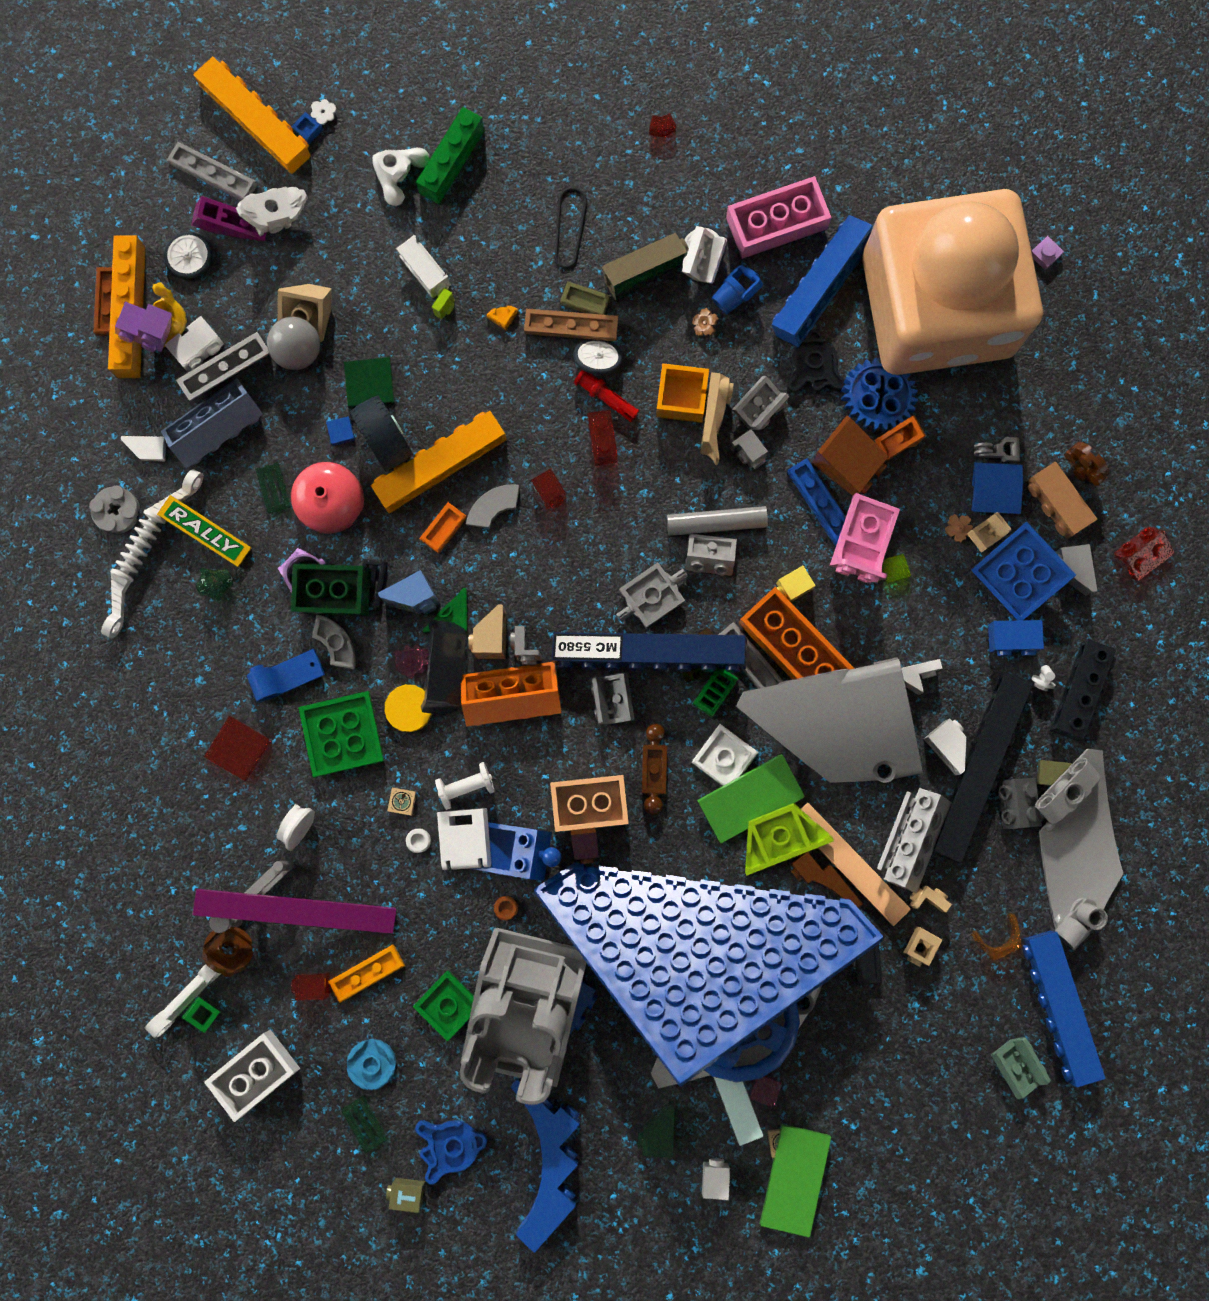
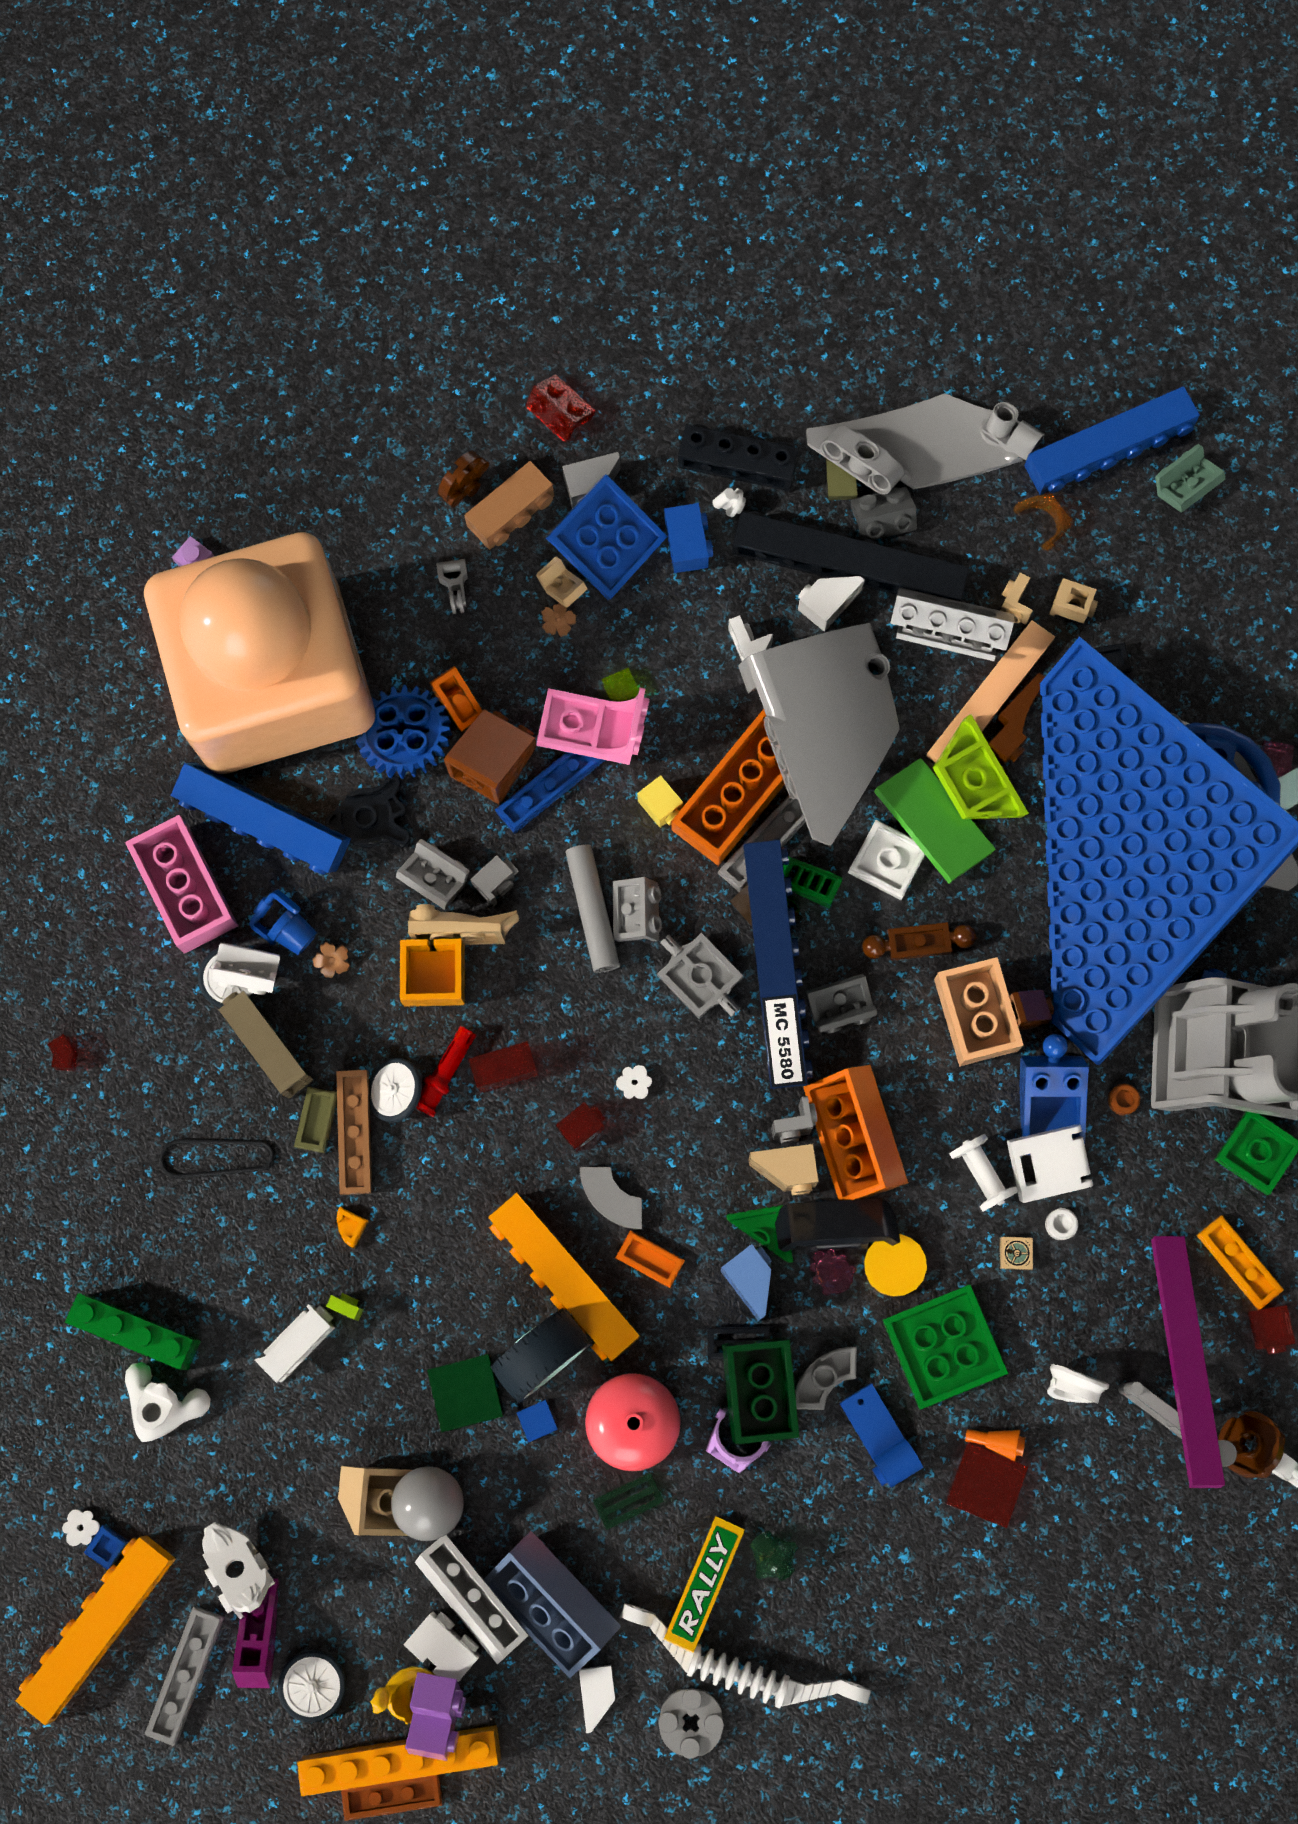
camera: 100 degrees left, 5 degrees down
blue slope [971,462,1023,514] -> none
none -> white plant [616,1065,652,1099]
none -> orange cone [965,1429,1026,1461]

